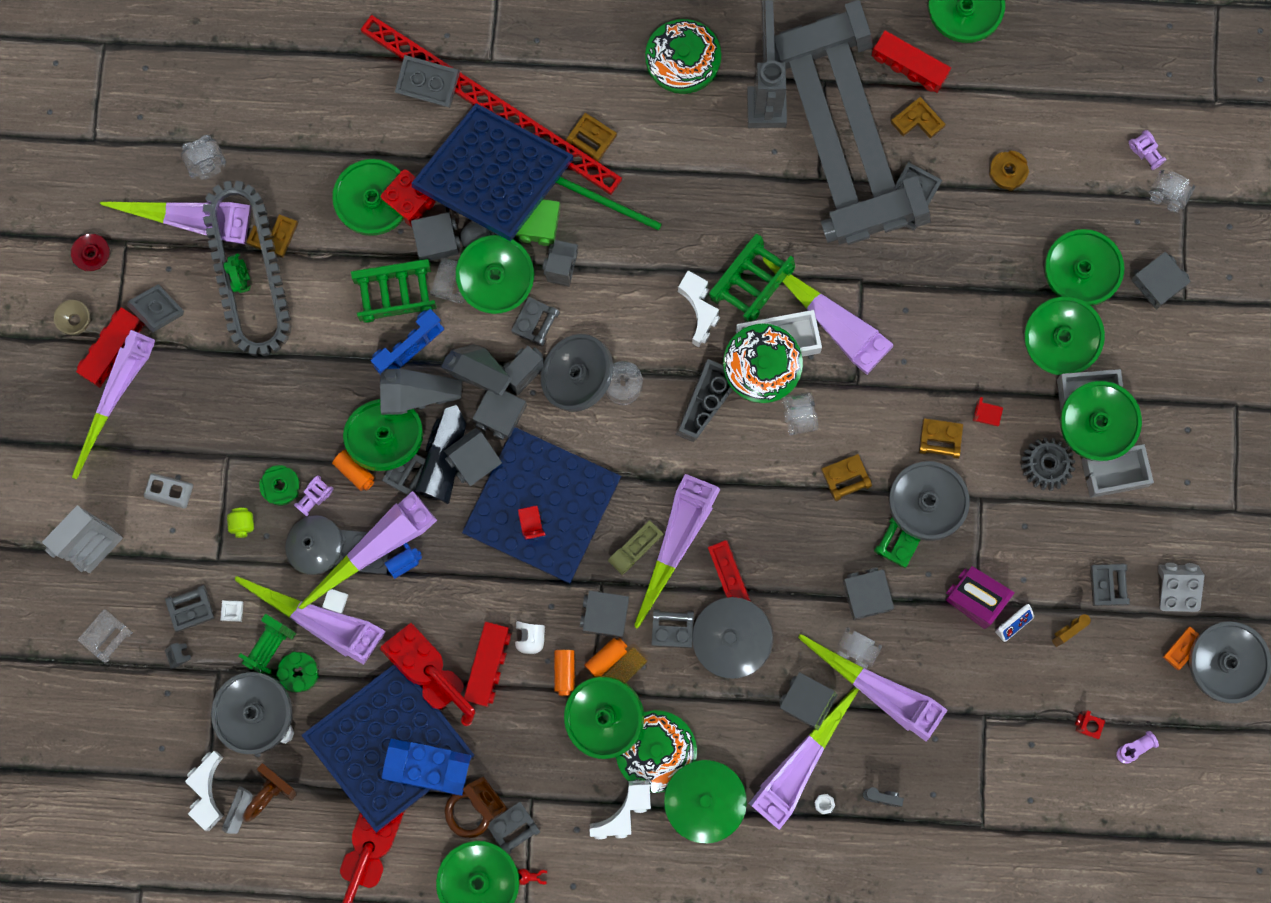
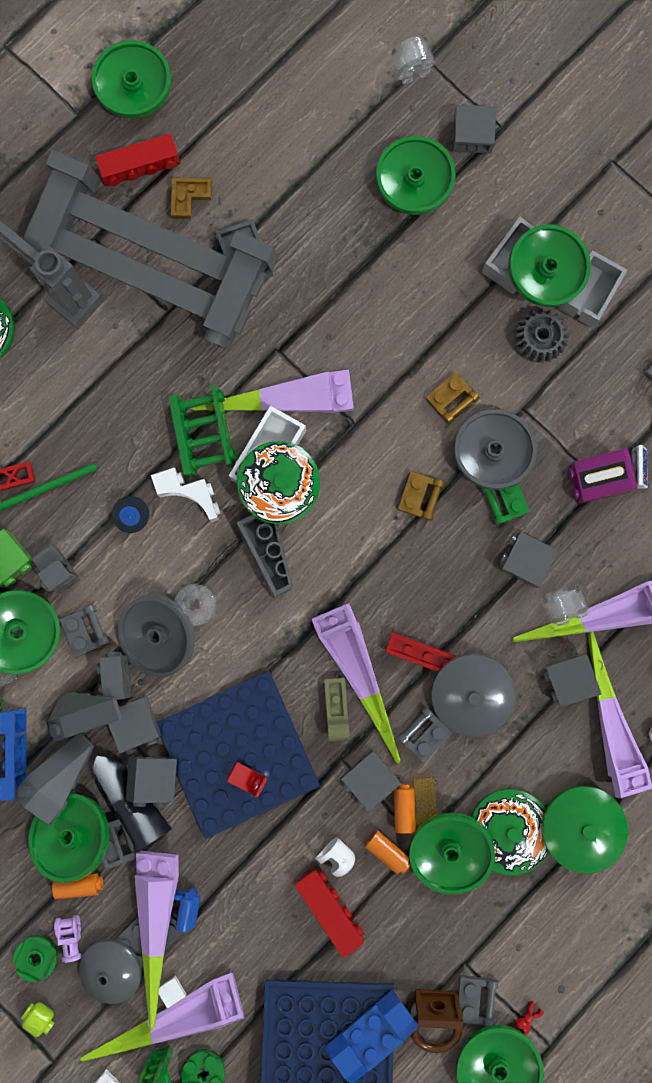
camera: 55 degrees left, 5 degrees up
red plate [380,623,475,726] -> none
white arch [590,780,651,839] -> none
clear brick [783,392,818,435] -> none
red bracket [973,397,1003,427] -> none
pearl gold plate [989,151,1029,191] -> none
green dish [1024,297,1105,375] -> none
lavender connector [1129,130,1167,170] -> none
none -> black wheel [112,496,149,533]

